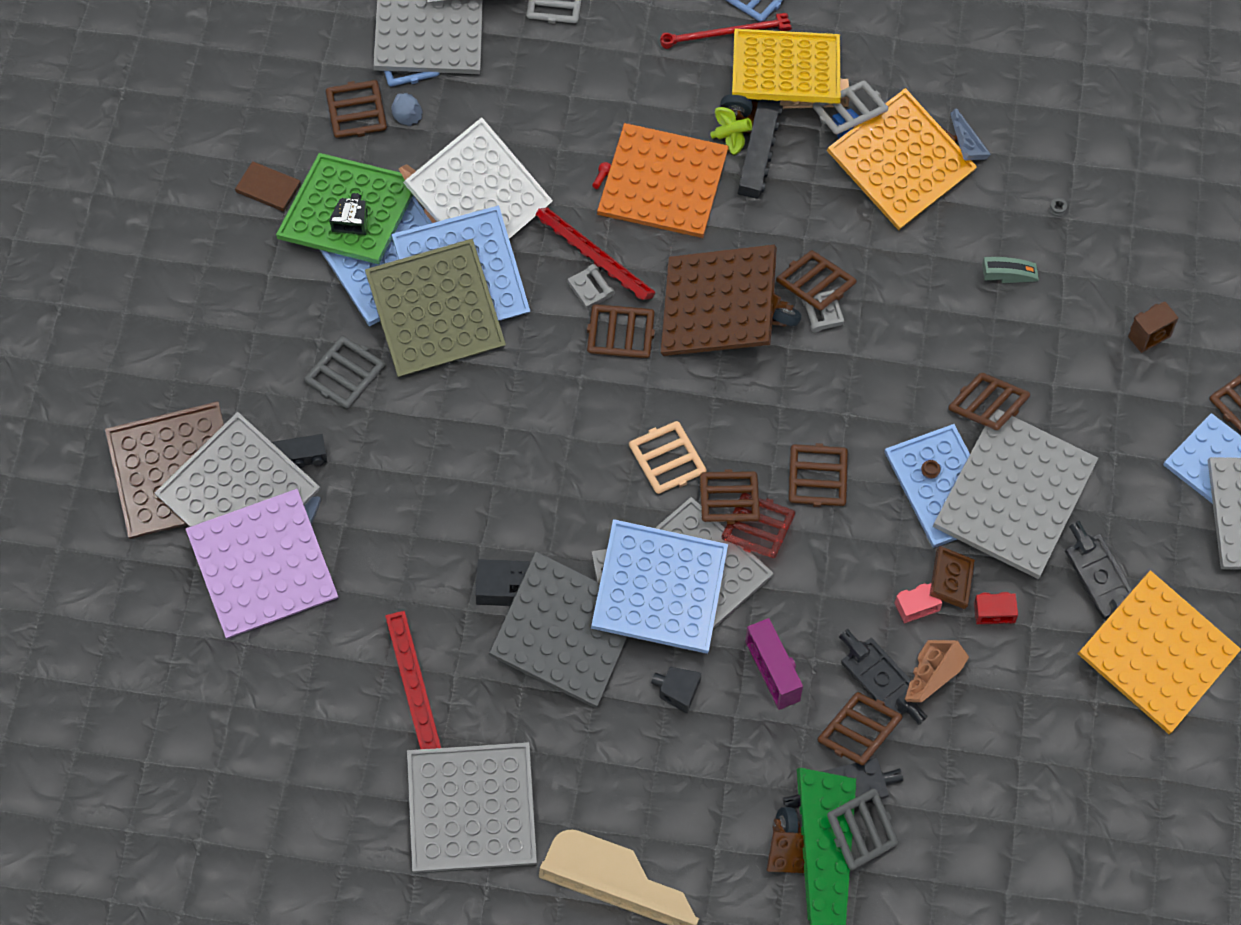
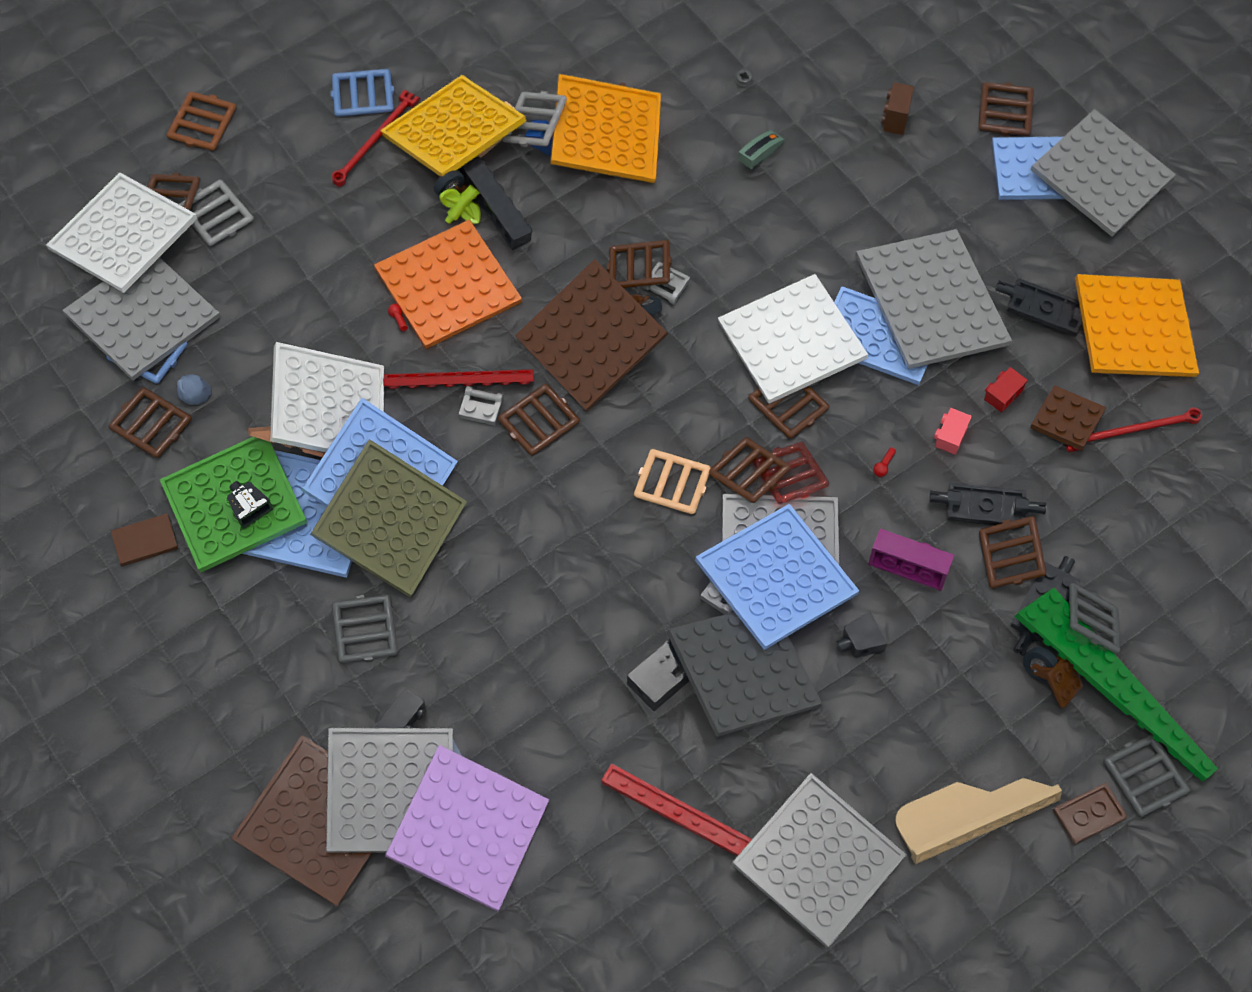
camera: 45 degrees left, 0 degrees up
nougat wedge [905,640,969,702] -> none
reddish brown plate [921,460,941,479] -> none
reddish brown tile [930,546,975,609] -> none
reddish brown bar [948,372,1031,431] -> none
sand blue wing [950,109,991,161] -> none
none -> white plate [718,274,868,404]
none -> red bar [873,447,896,477]
none -> reddish brown plate [1030,385,1106,451]
none -> red hinge [1065,407,1202,452]

